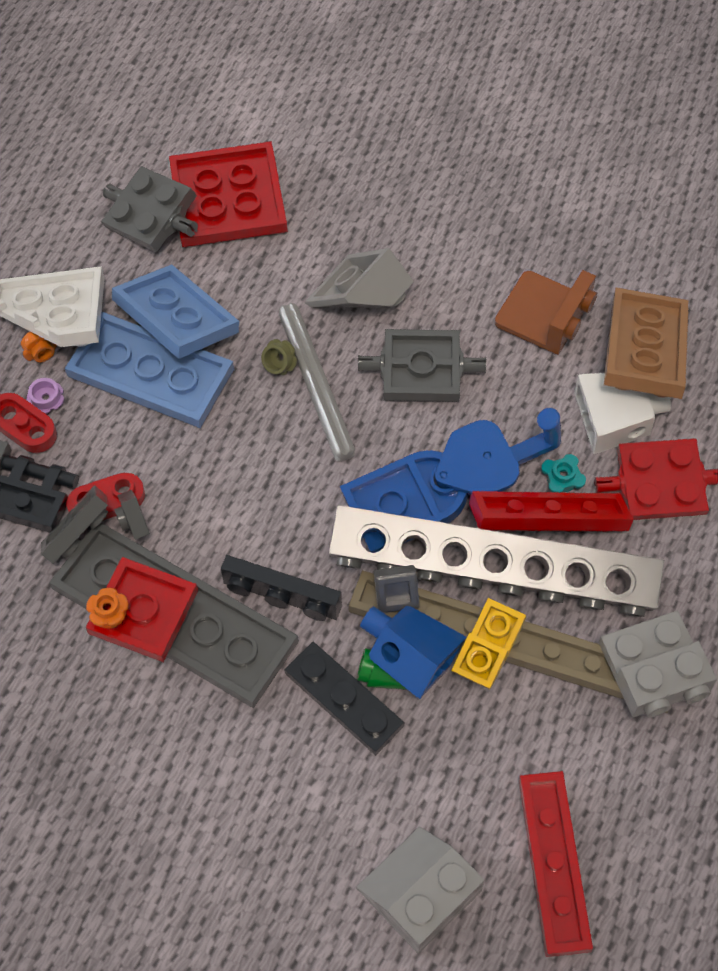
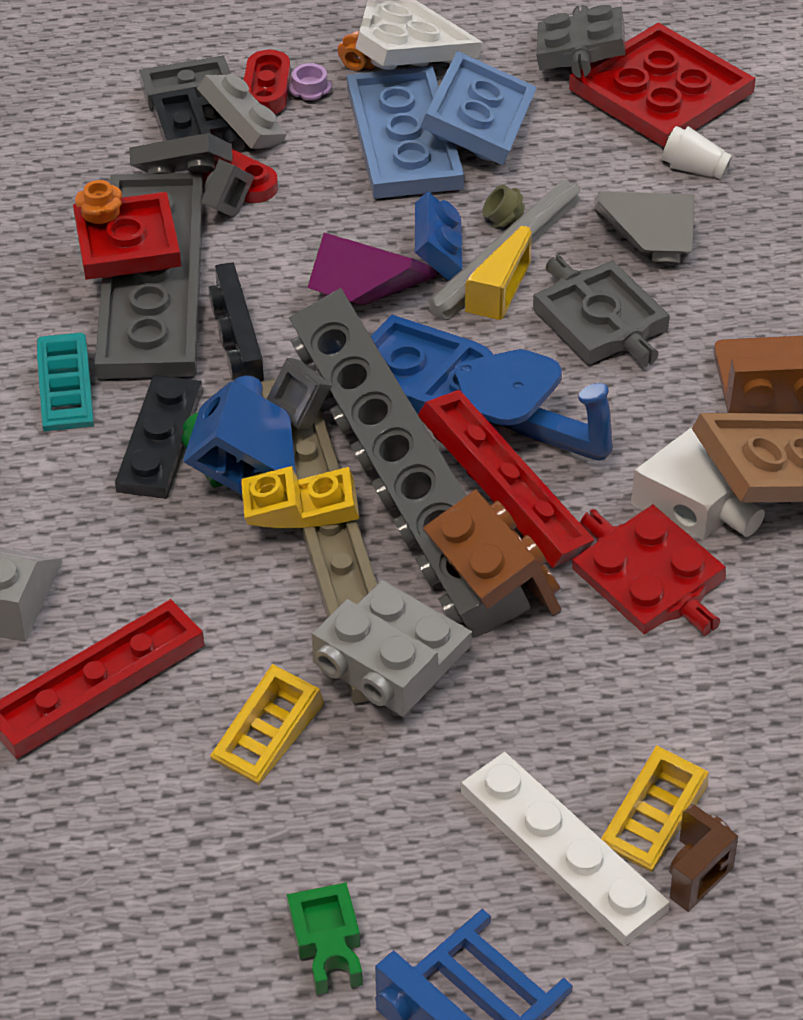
camera: 55 degrees right, 15 degrees down
teal plate [541,454,586,492] -> none
none -> teal slope [36,333,94,432]
none -> light grey plate [197,74,287,149]
none -> yellow slope [210,664,324,785]
none -> magenta slope [307,232,439,305]
none -> blue plate [415,191,462,280]
none -> dark orange bracket [423,489,562,616]
none -> yellow slope [465,225,532,320]
none -> white cone [661,126,733,180]

